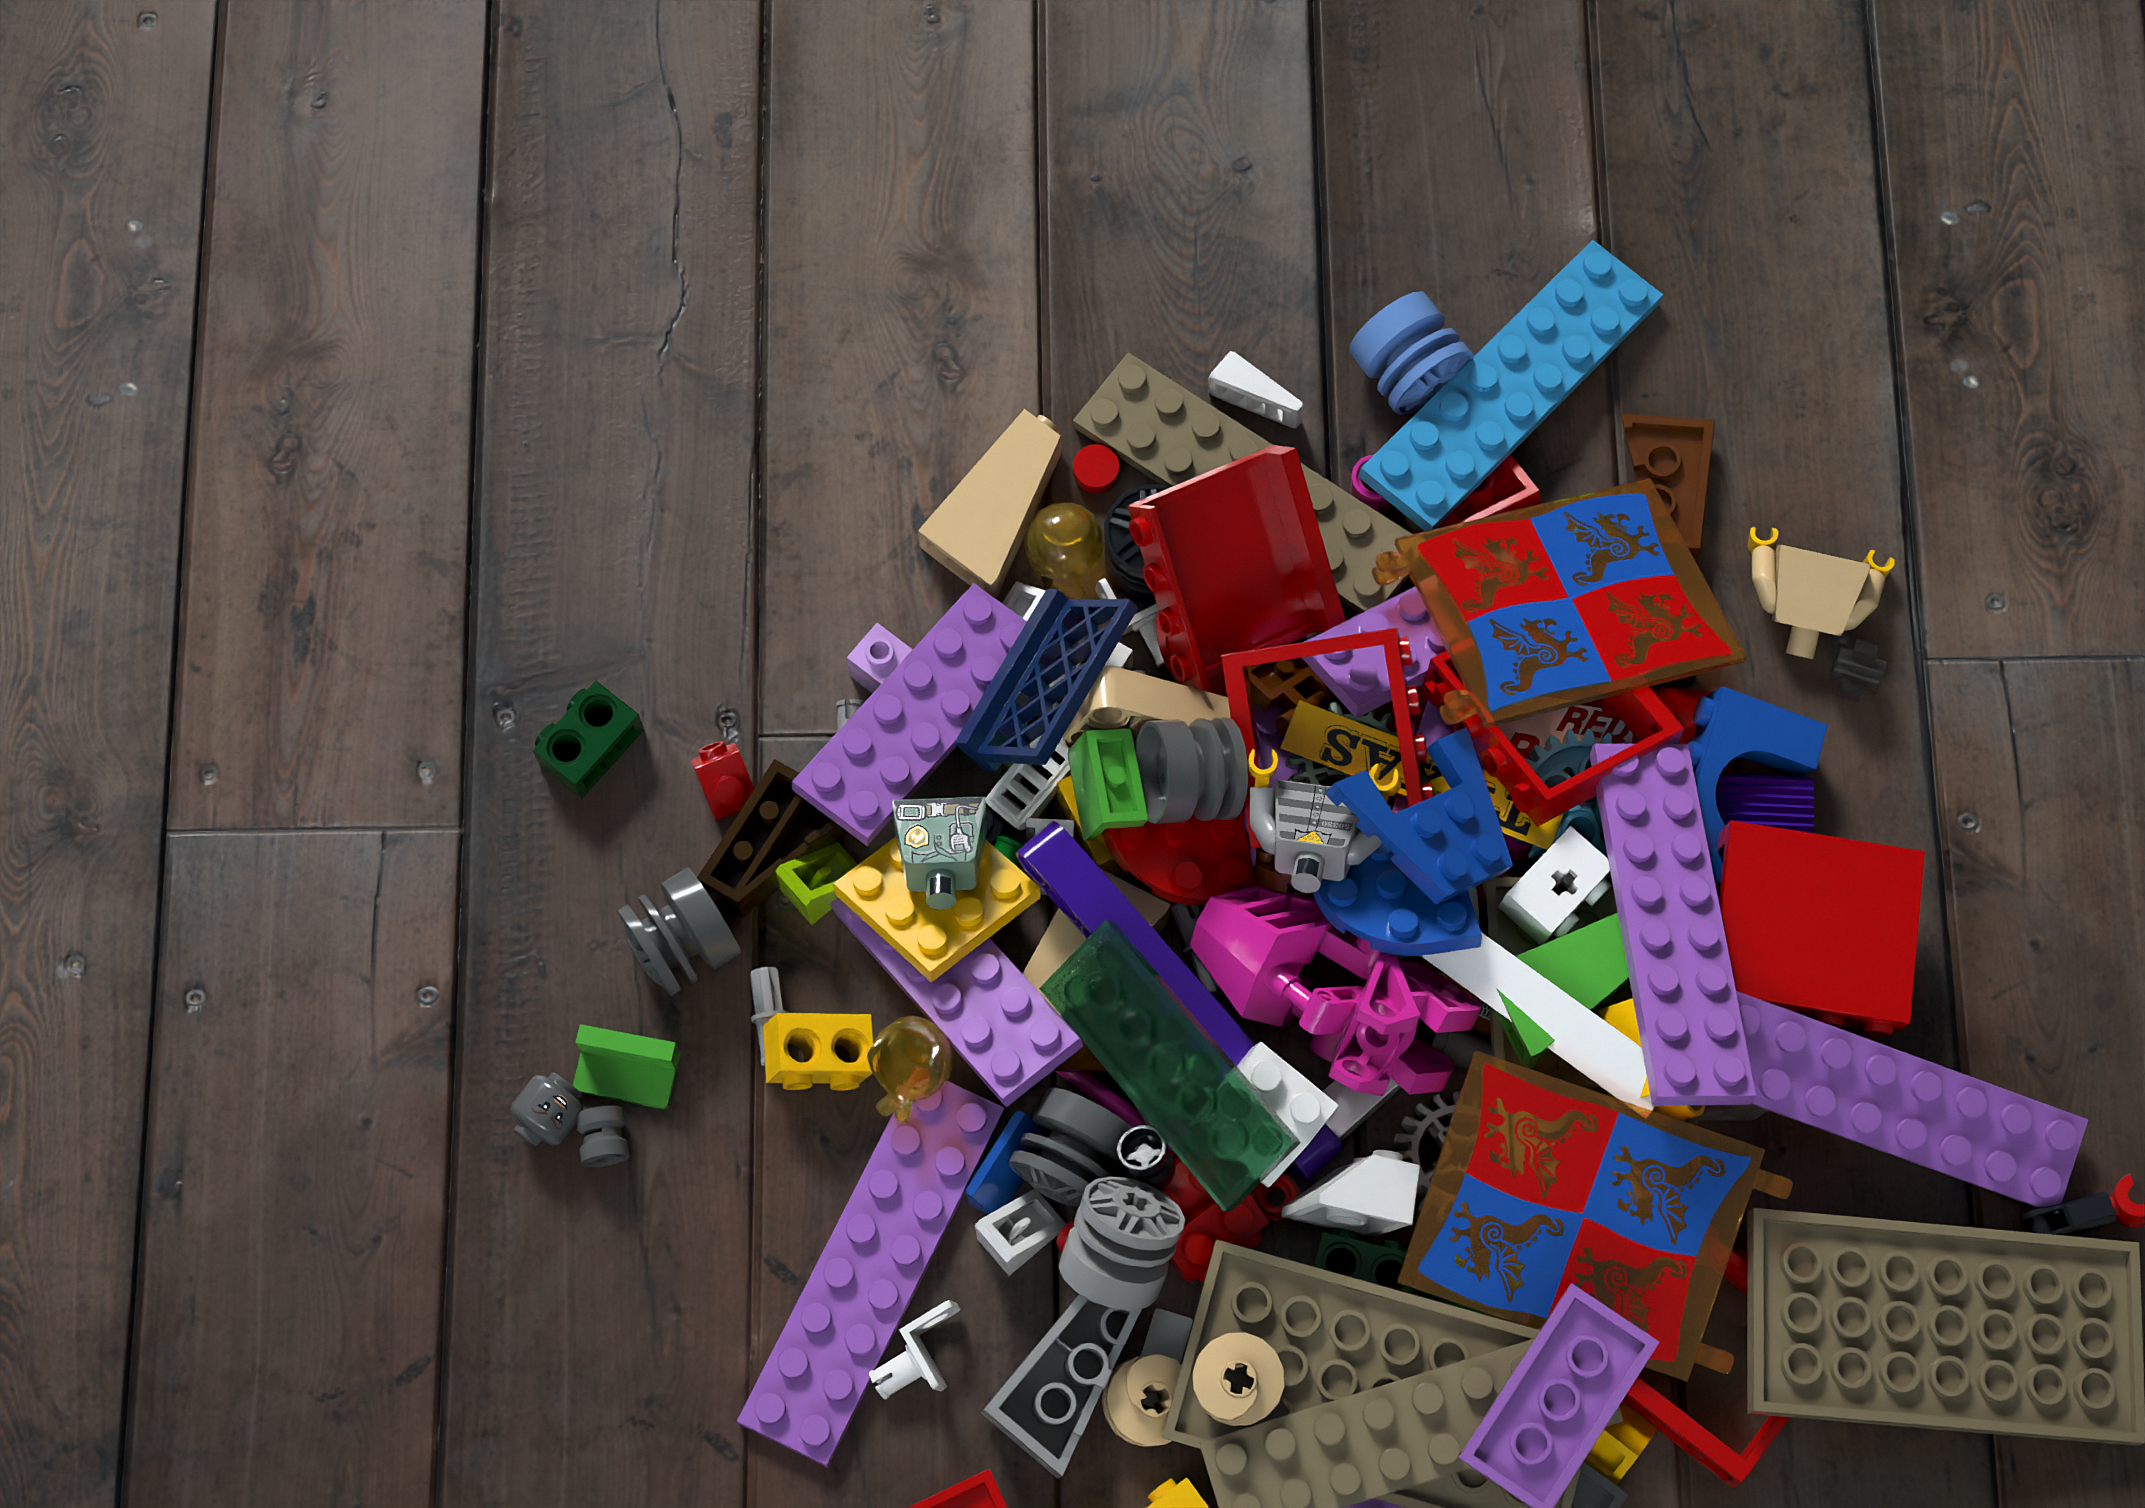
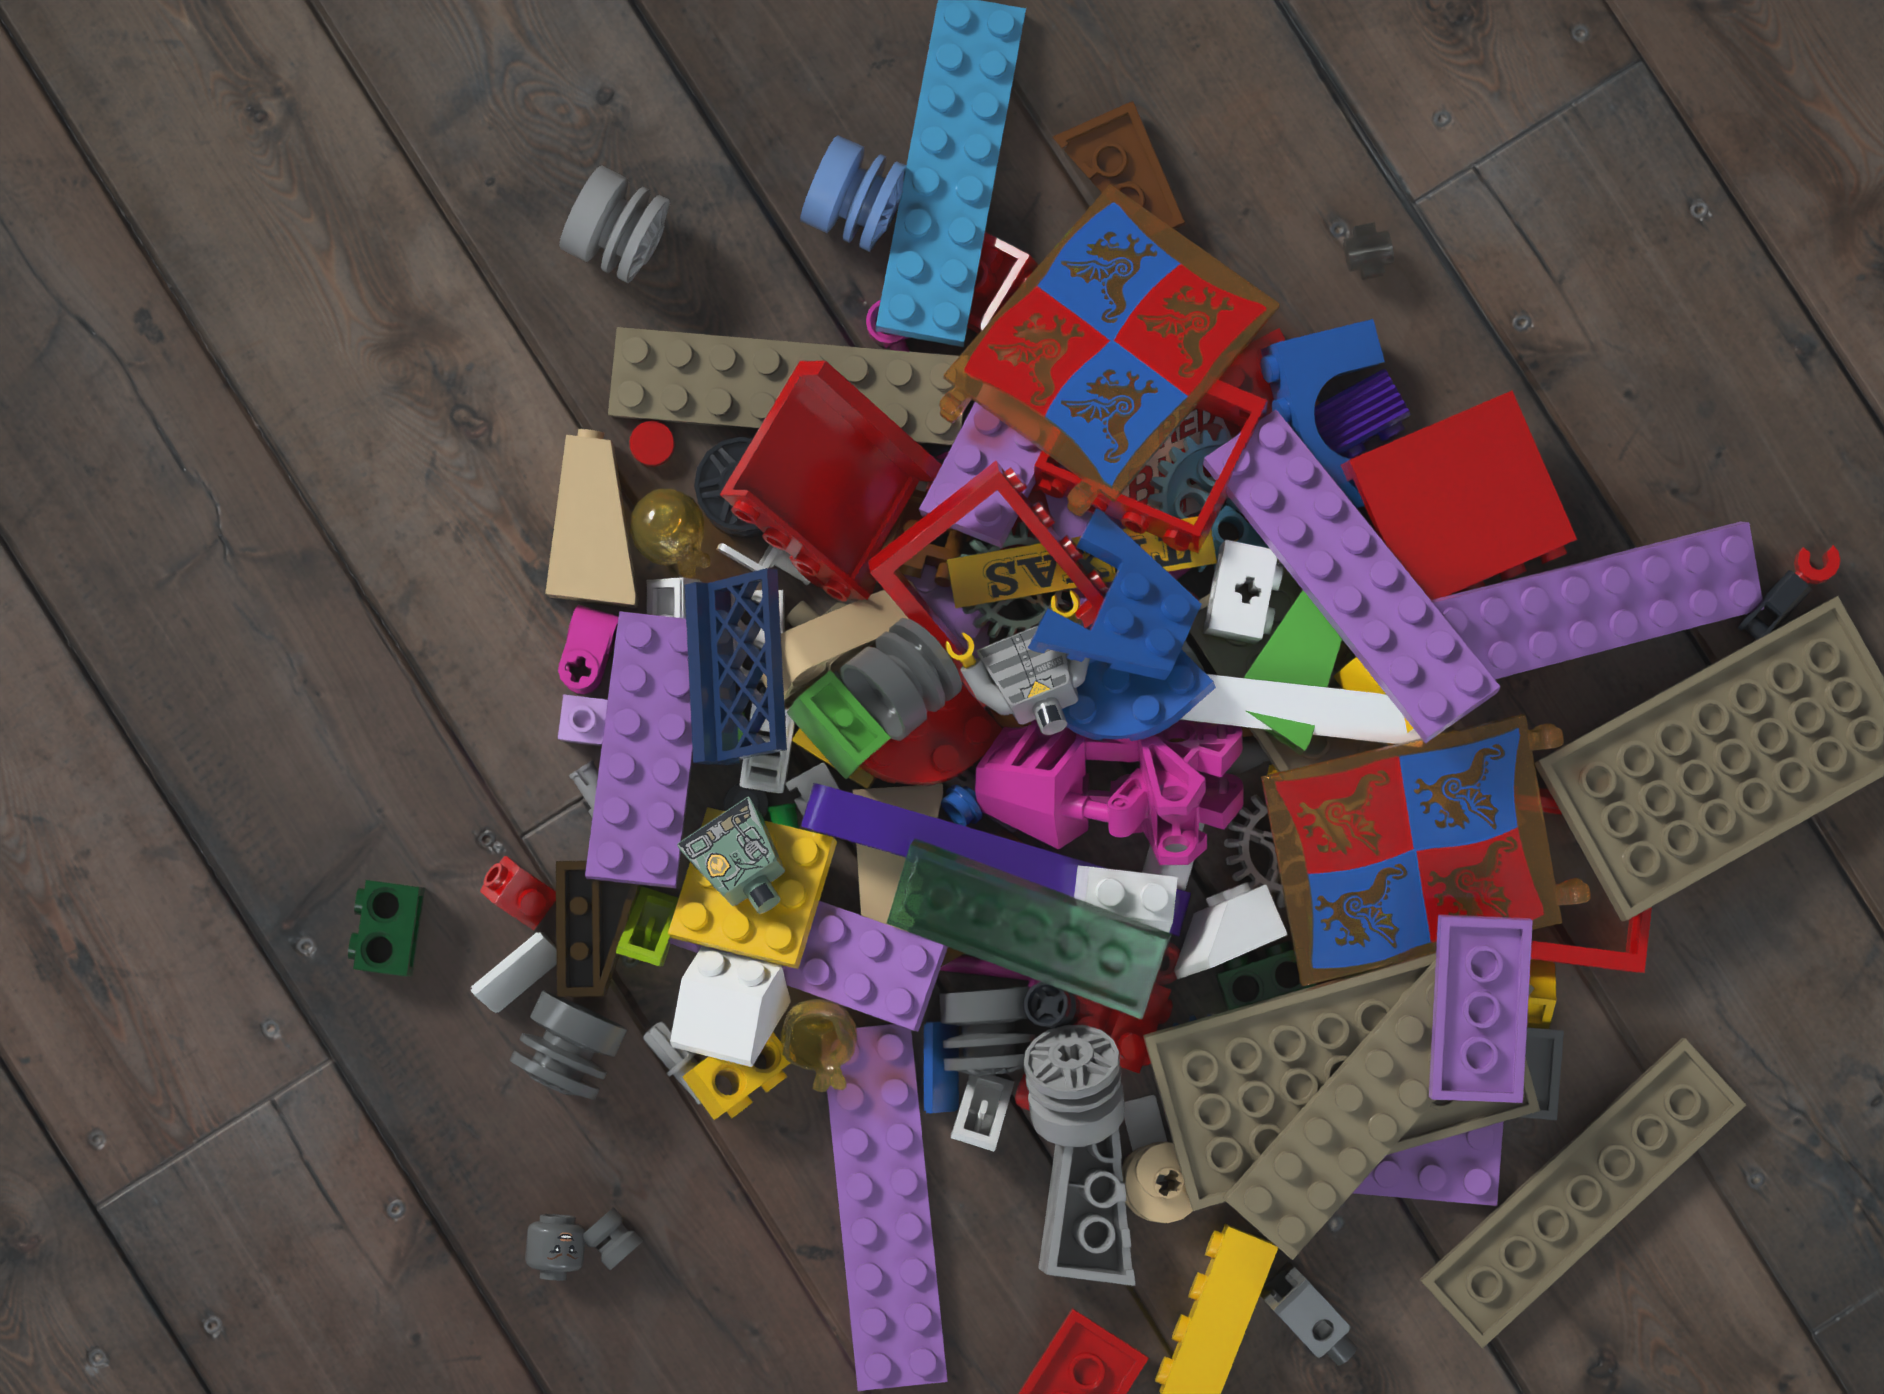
camera: 35 degrees left, 15 degrees up
bright green panel [573,1024,681,1109] -> none
white bracket [869,1300,961,1400] -> none
tan piece [1192,1332,1285,1427] -> none
white slope [1208,351,1303,429] -> none
tan torso [1748,527,1895,659] -> none
none -> white slope [471,932,557,1013]
none -> dark pink piece [558,604,619,694]
none -> light grey wheel [559,165,670,283]
none -> white slope [670,947,791,1067]
none -> blue plate [941,784,982,827]

